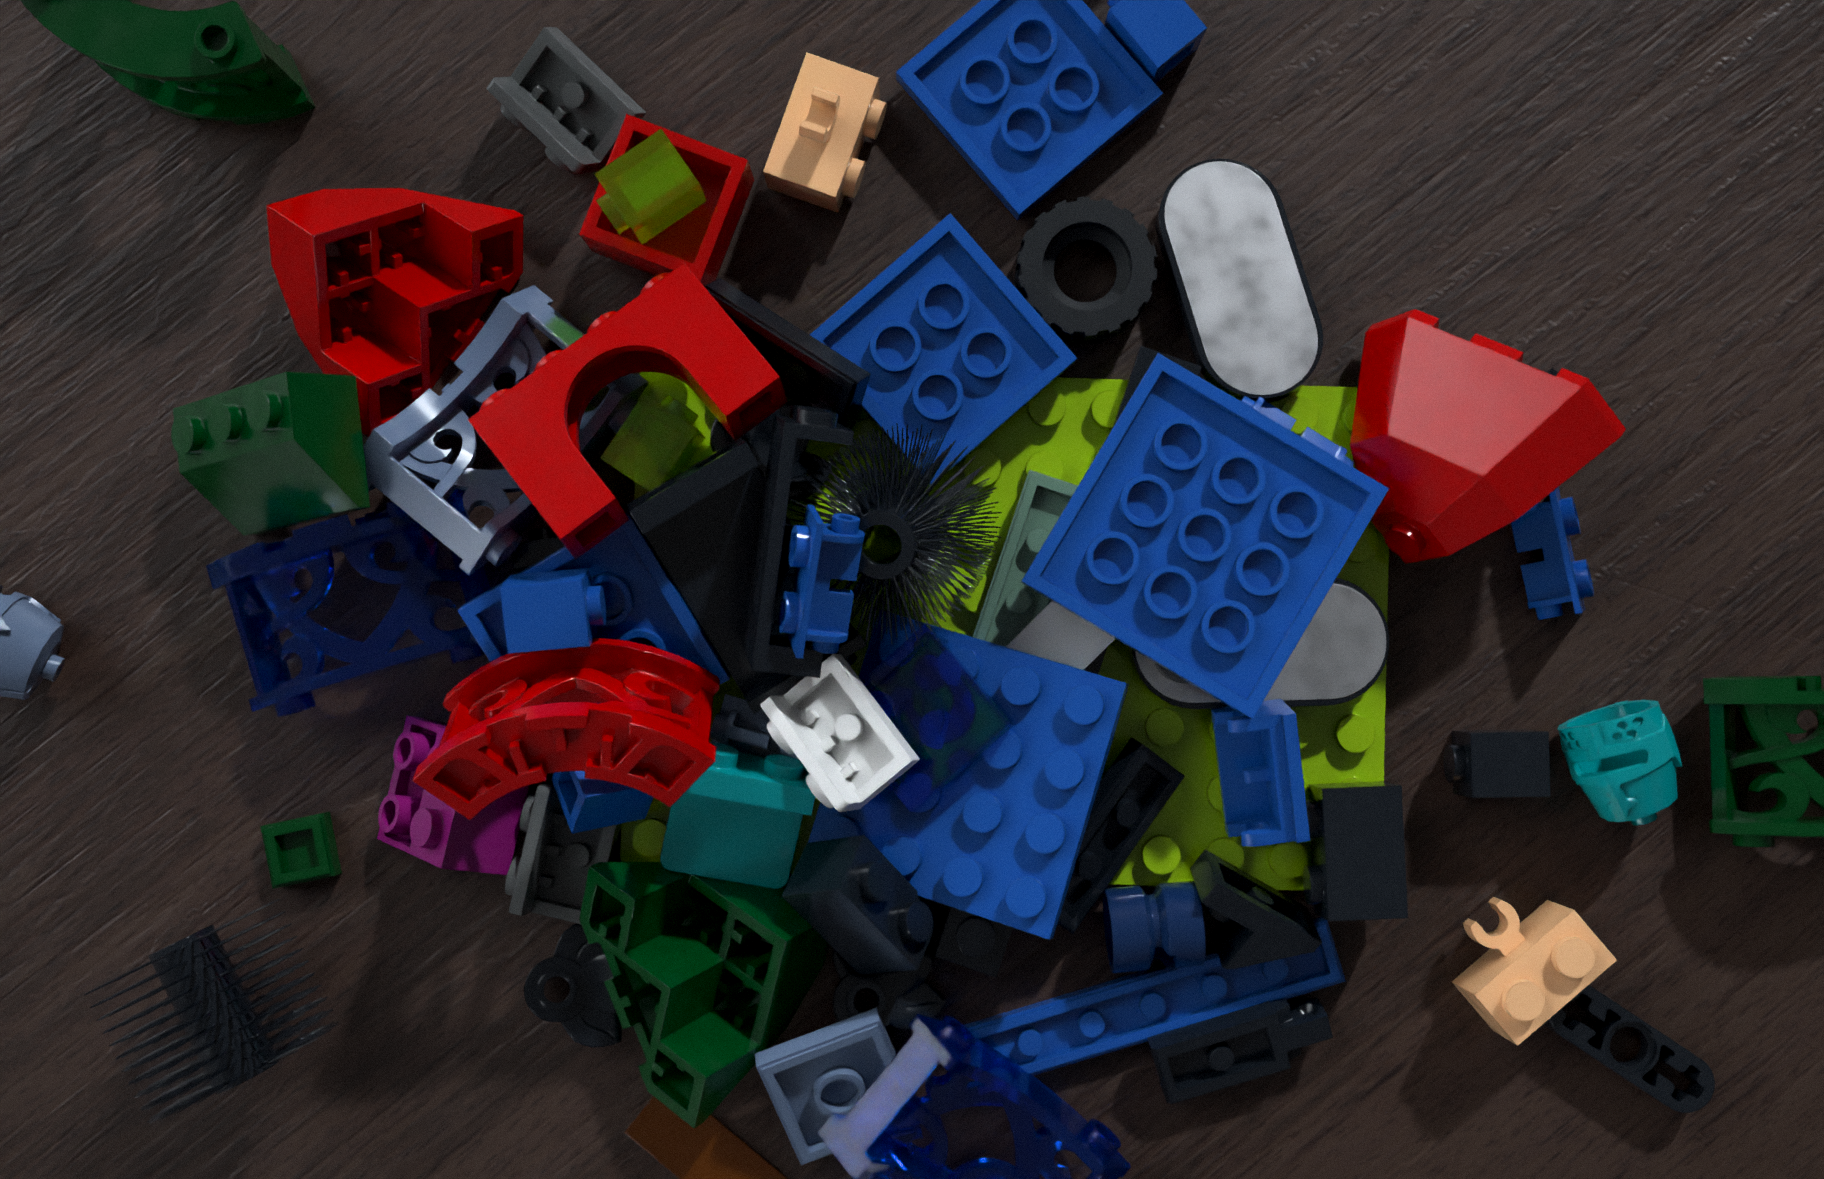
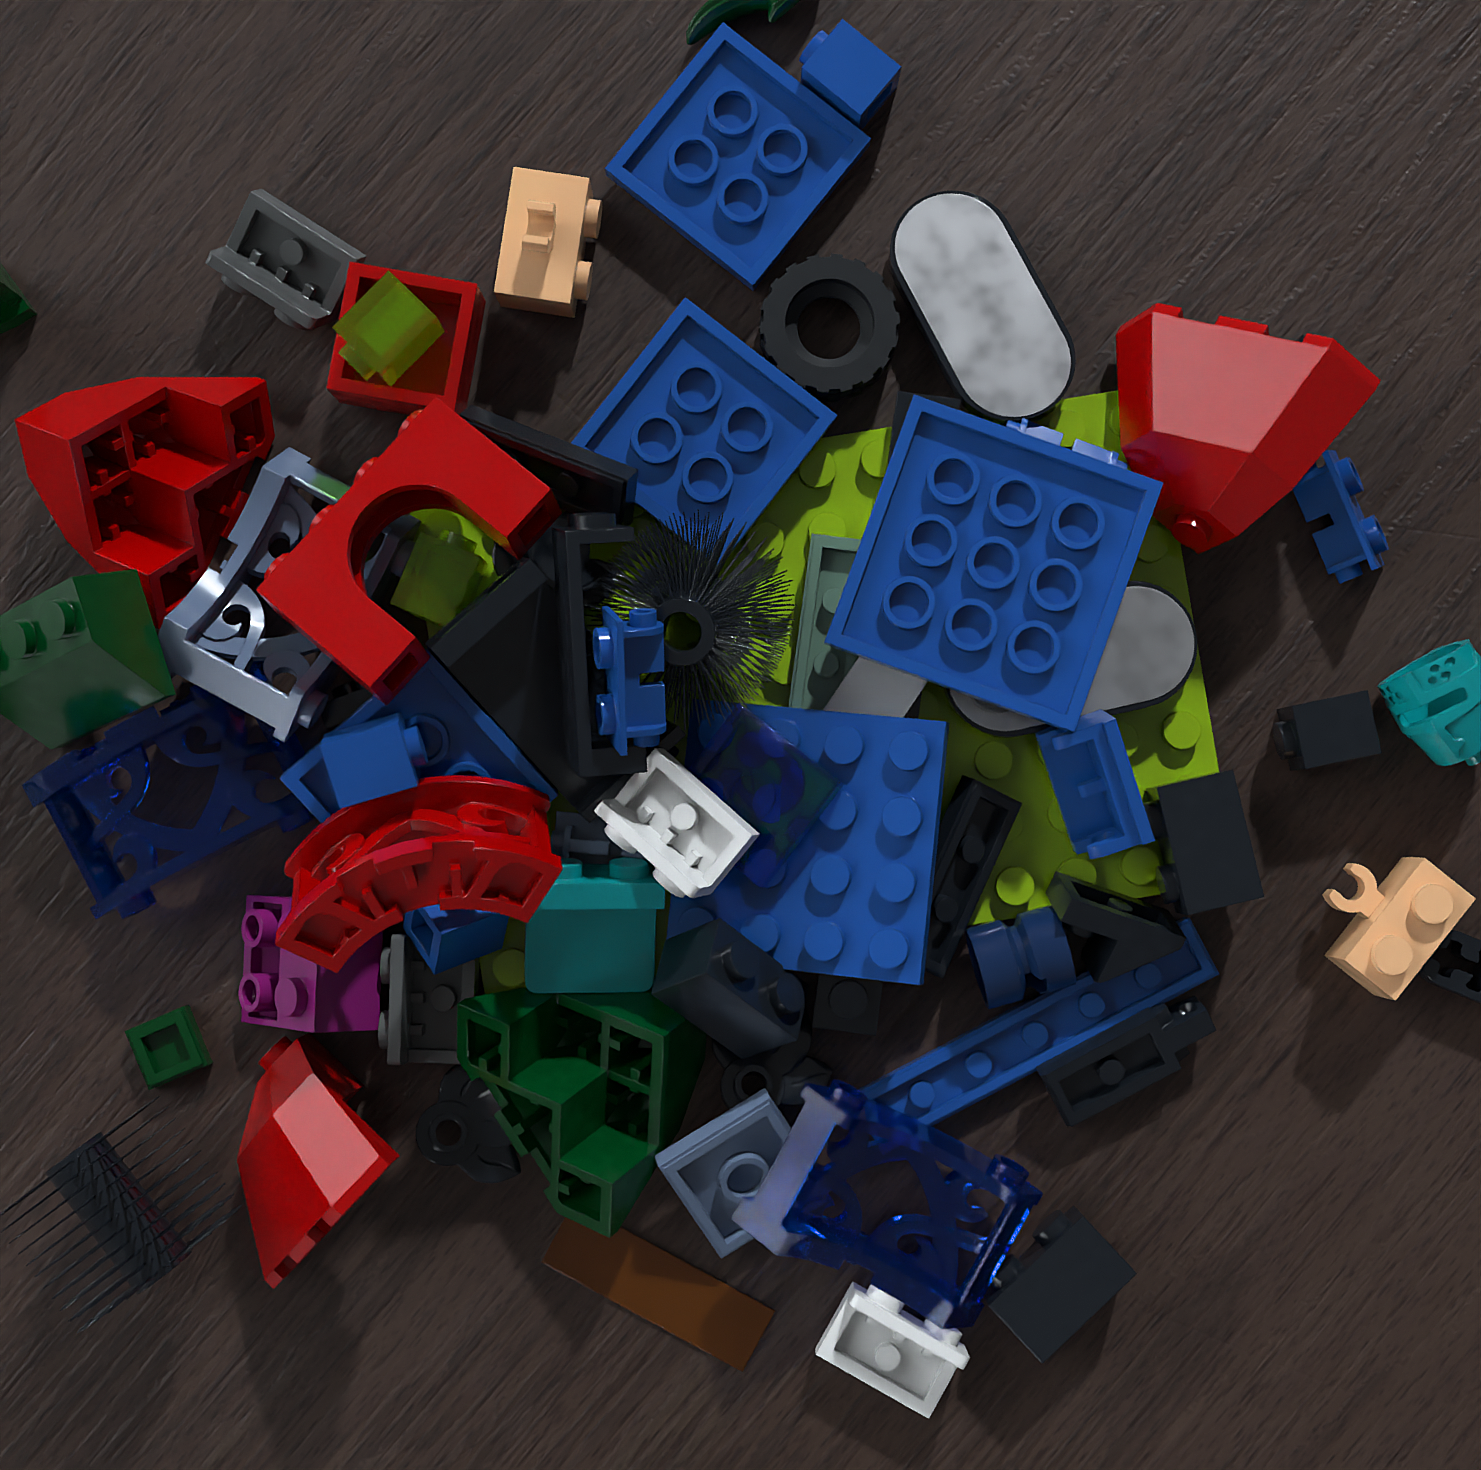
camera: 10 degrees left, 0 degrees up
none -> red brick [237,1032,400,1289]

